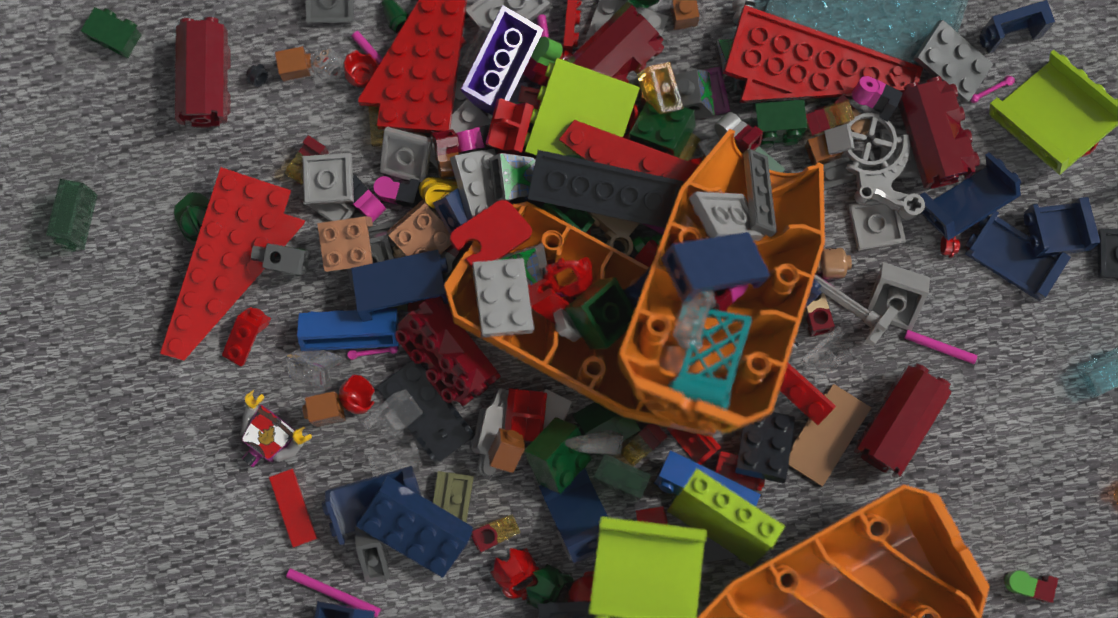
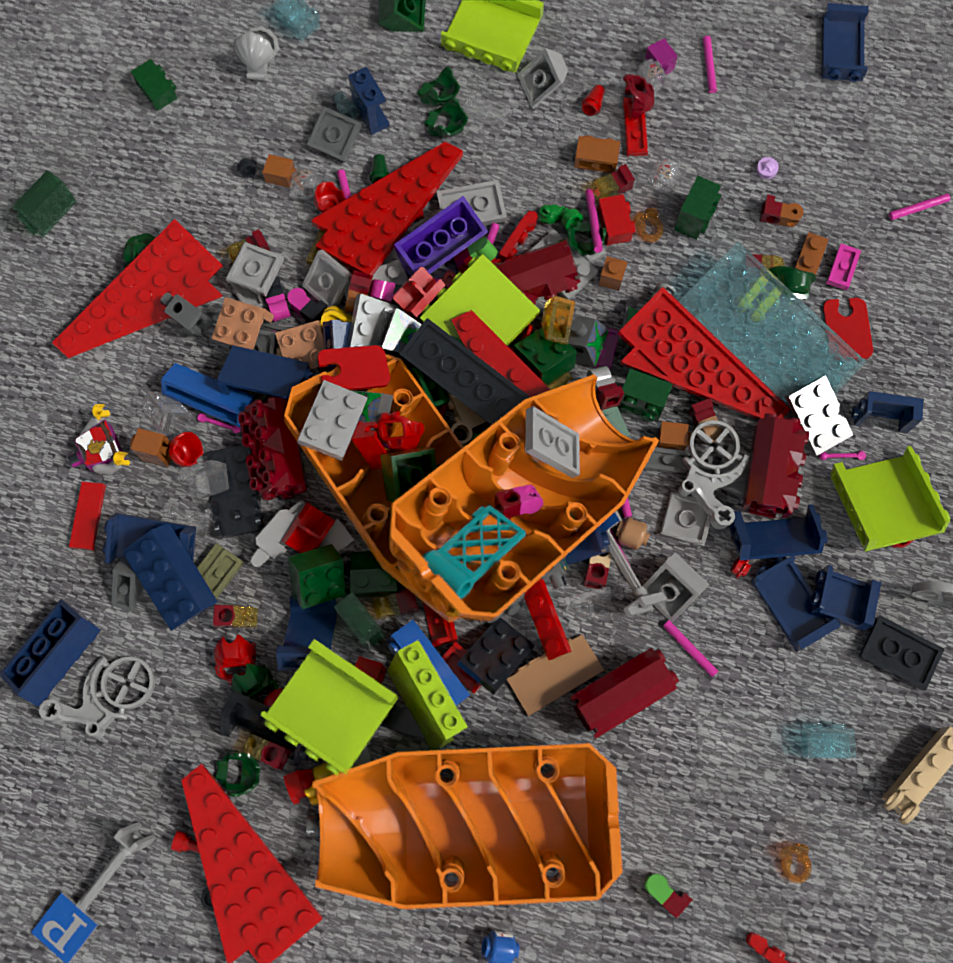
camera: 25 degrees right, 5 degrees down
dark red brick [175,17,231,128] -> none
red bracket [222,307,271,366] -> none
dark pink bar [286,568,381,618] -> none
dark orange brick [488,428,525,473] -> none
light grey plate [553,308,582,342] -> none
clear slope [565,430,623,455] -> none
dark blue panel [662,232,770,303] -> none
clear hinge [673,291,716,349] -> none
dark grey tile [743,148,777,237] -> none
leg [806,100,855,135] -> none
light grey tile [825,124,854,155] -> none
leg [852,76,903,122] -> none

